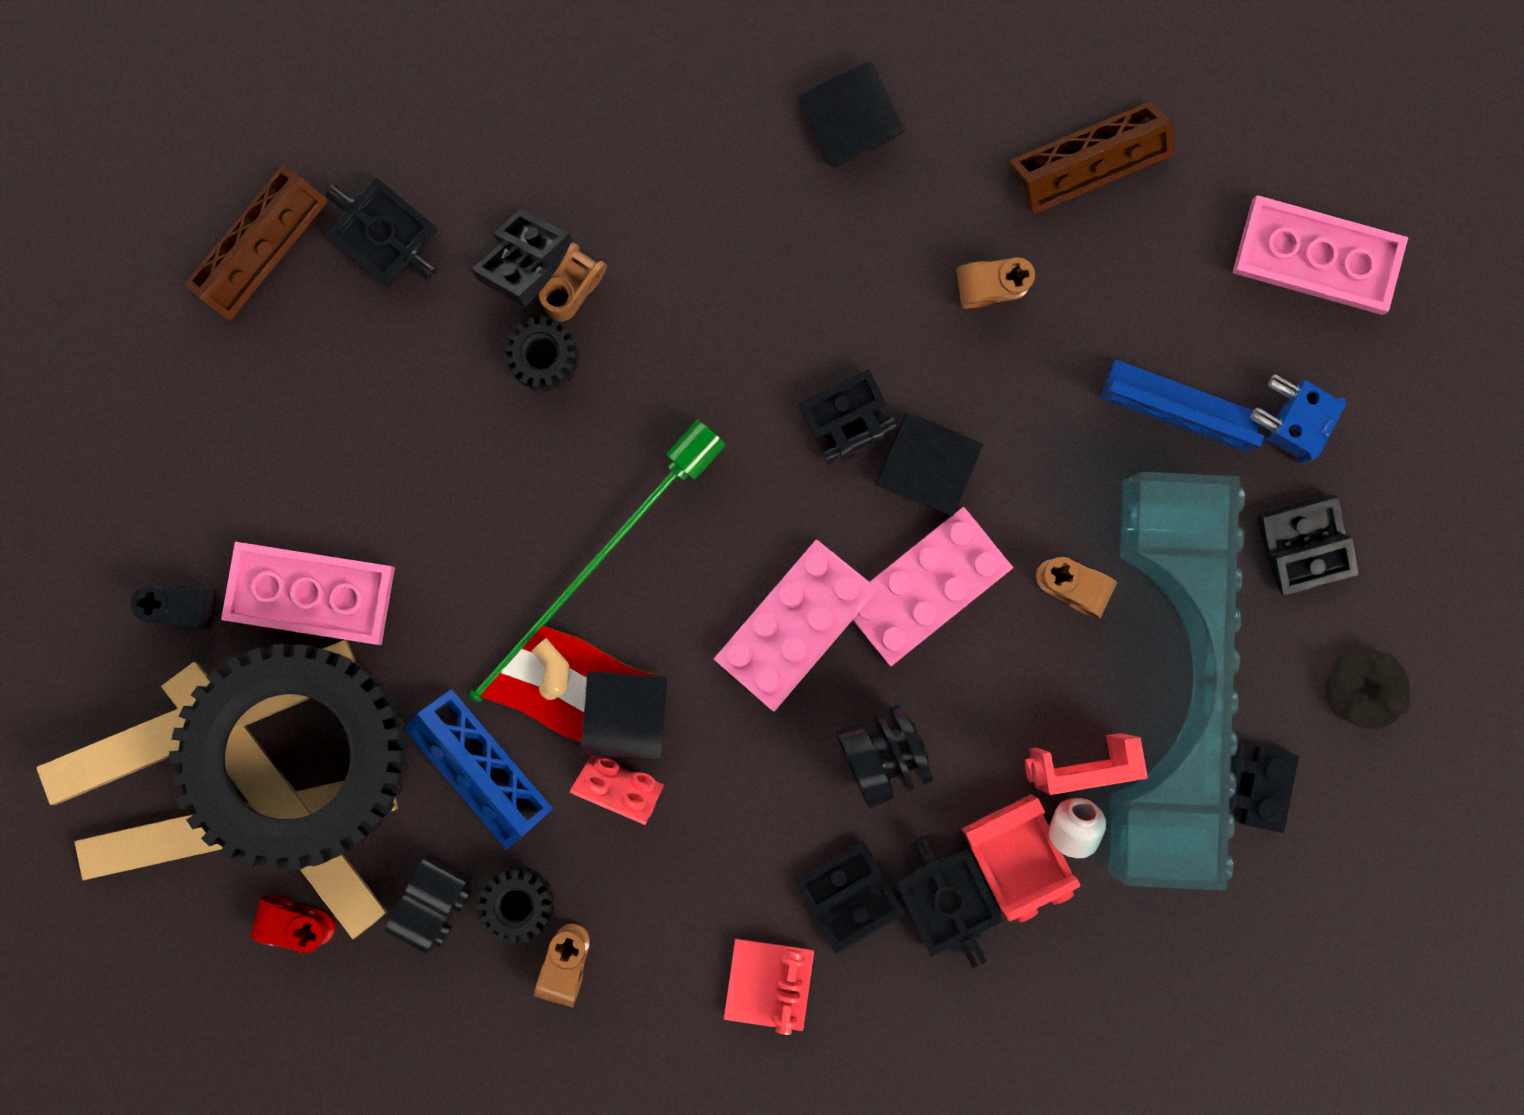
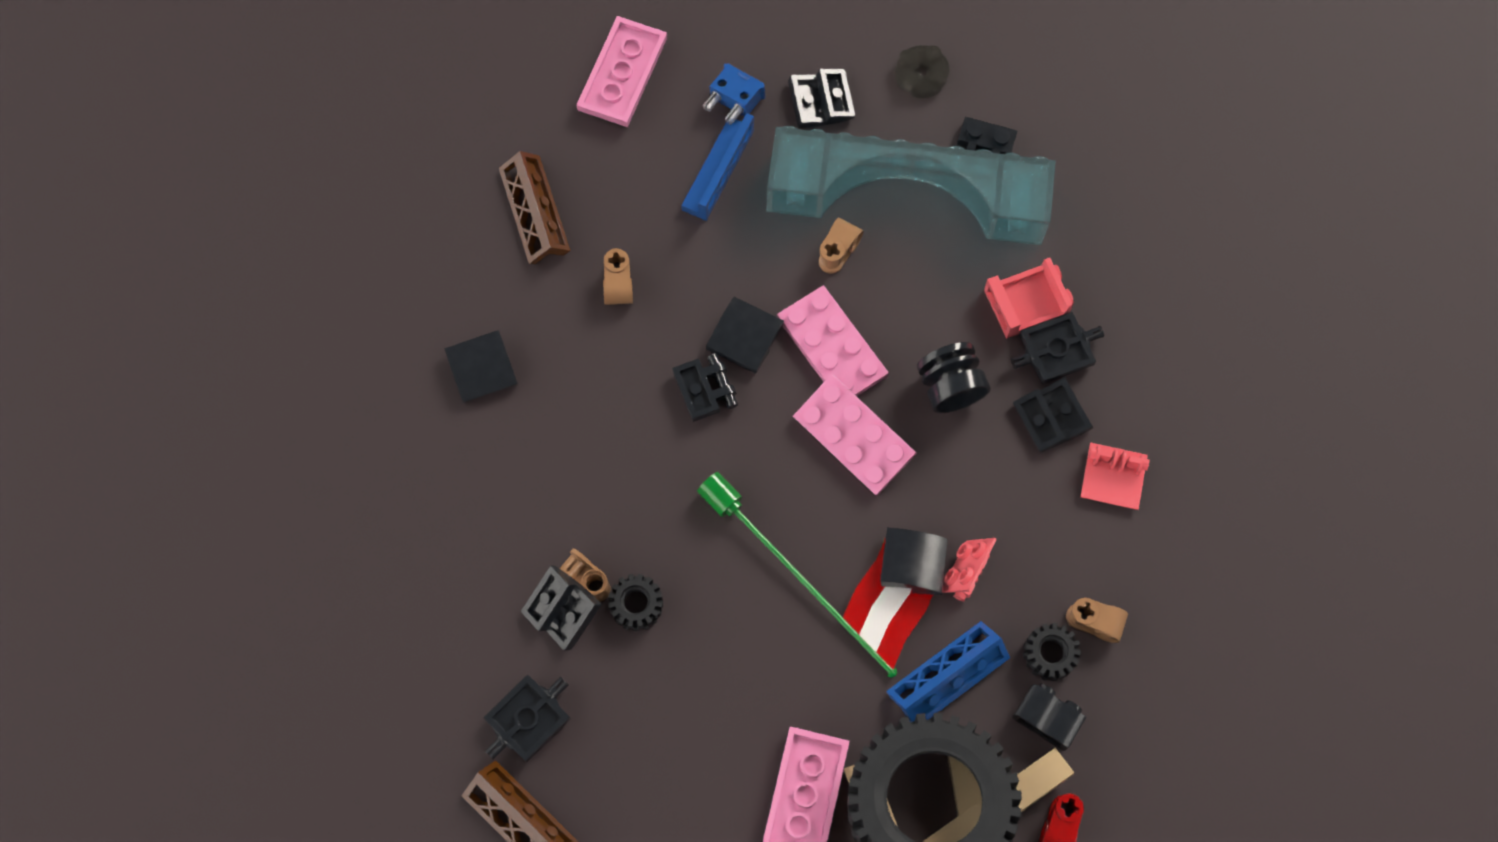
camera: 85 degrees left, 15 degrees down
tan arm [532,638,570,700] -> none
coral panel [1024,733,1148,795] -> none
white head [1049,798,1106,858] -> none

